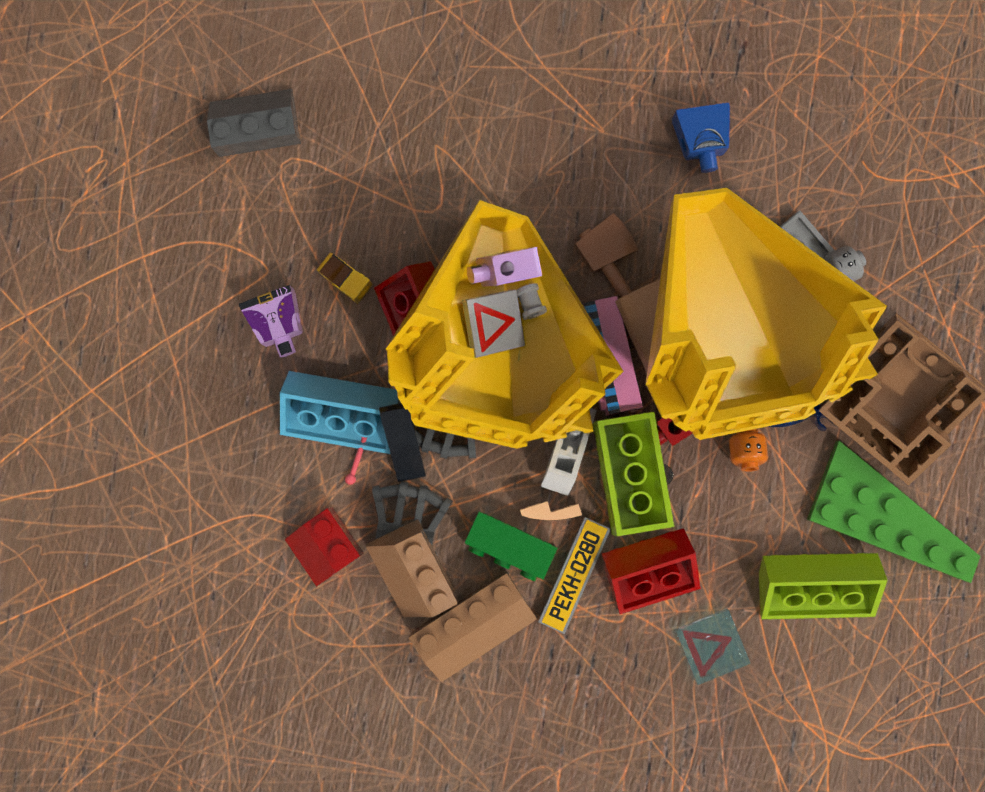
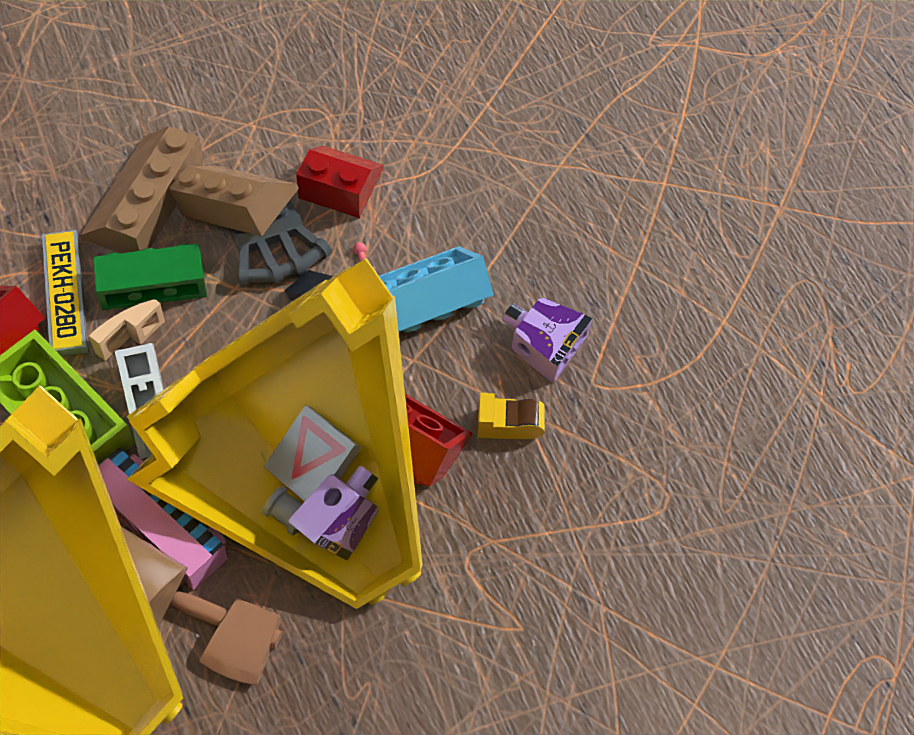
camera: 140 degrees right, 25 degrees down
dark grey slope [207,89,301,157] -> none

